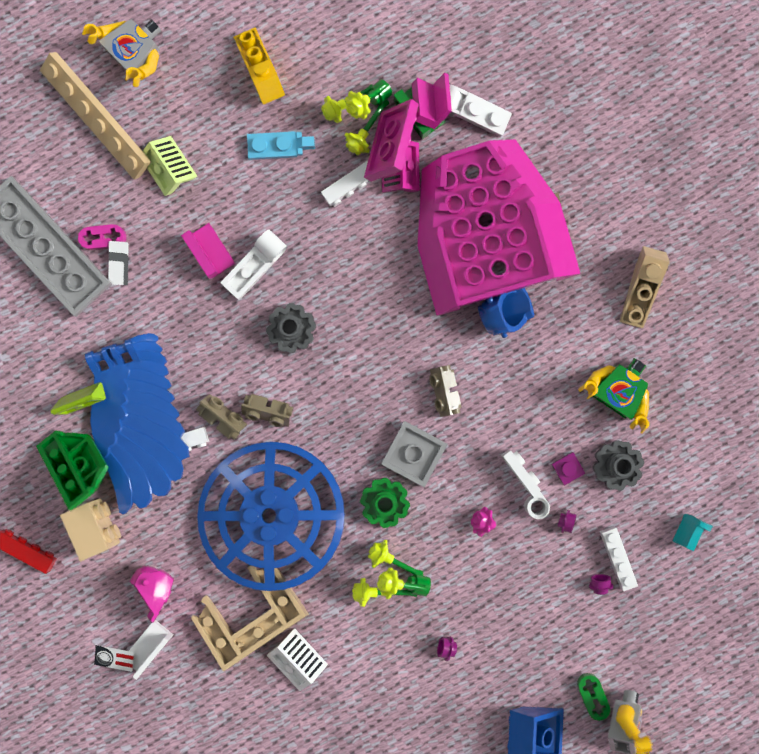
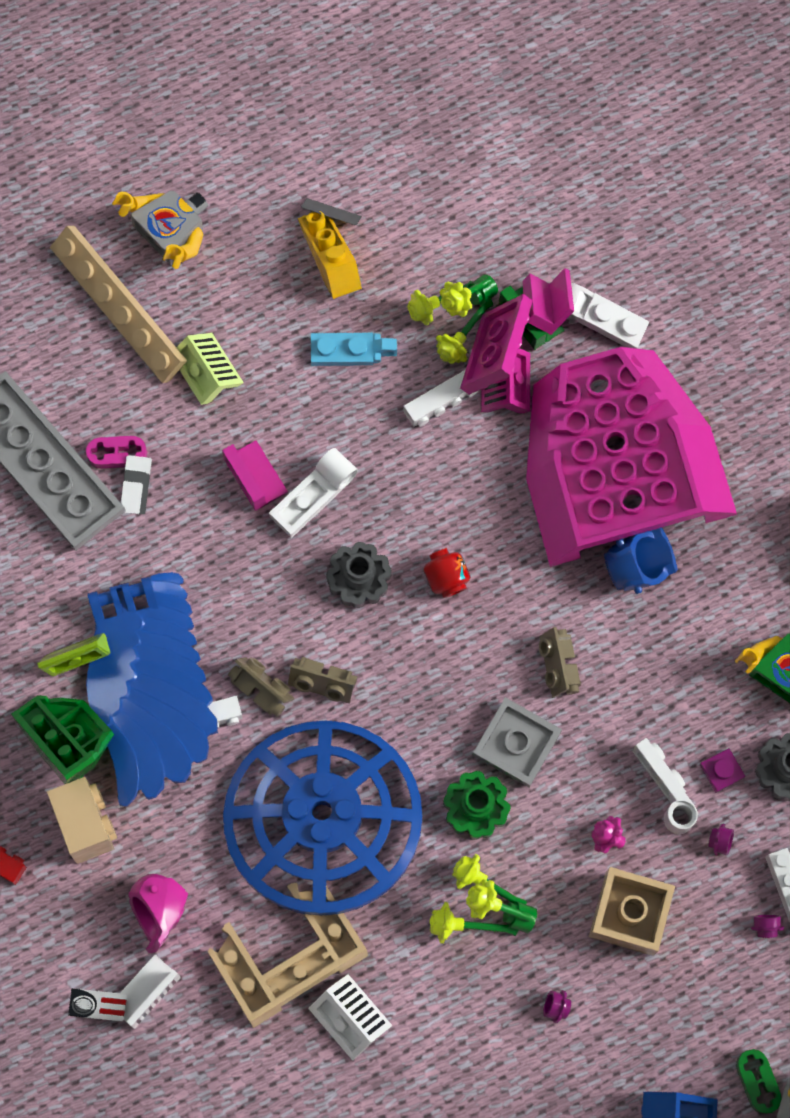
camera: 10 degrees left, 15 degrees down
none -> dark grey sticker [301,198,362,225]
none -> red head [423,548,471,598]
none -> tan brick [589,867,675,956]

